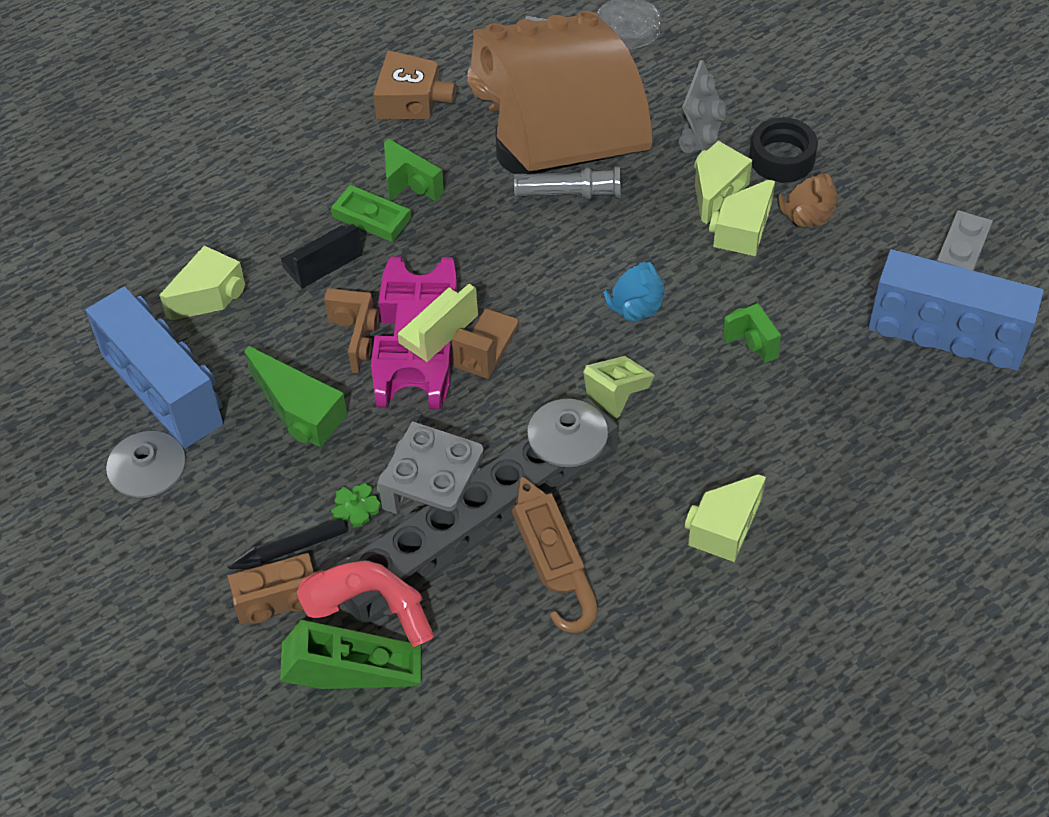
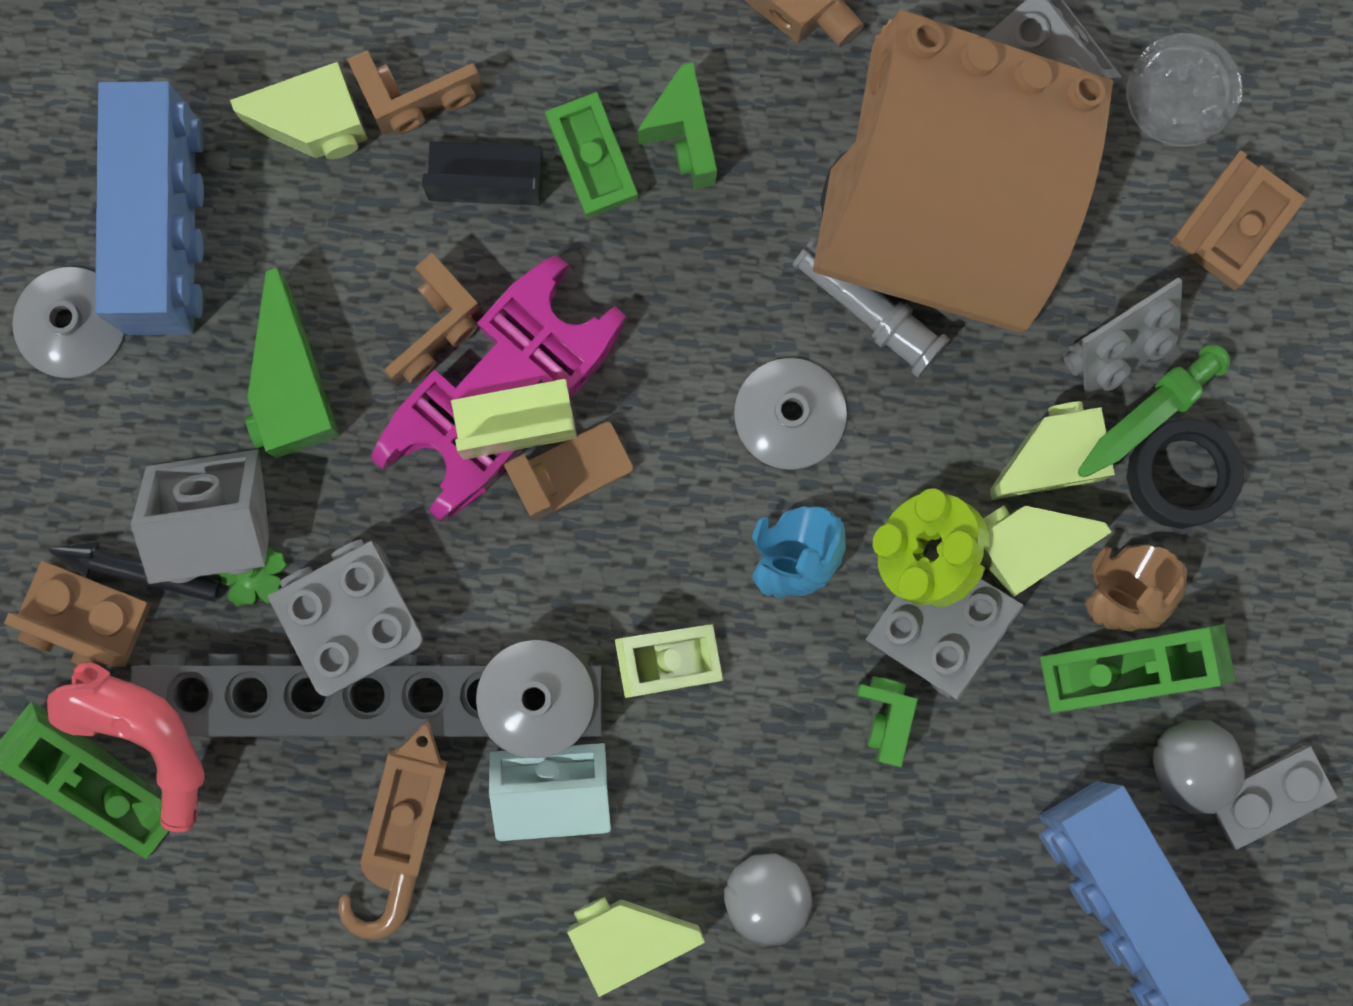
camera: 30 degrees right, 30 degrees up
none -> light grey slope [131,449,269,584]
none -> medium nougat bracket [347,50,483,135]
none -> light aqua panel [489,743,611,841]
none -> light grey hair [724,853,813,947]
none -> light grey dish [734,358,847,470]
none -> light grey hinge [865,548,1024,701]
none -> lime plate [872,488,990,608]
none -> bright green slope [1040,624,1236,713]
none -> bright green sword [1078,345,1230,477]
none -> light grey hair [1153,720,1245,814]
none -> medium nougat plate [1169,150,1306,291]

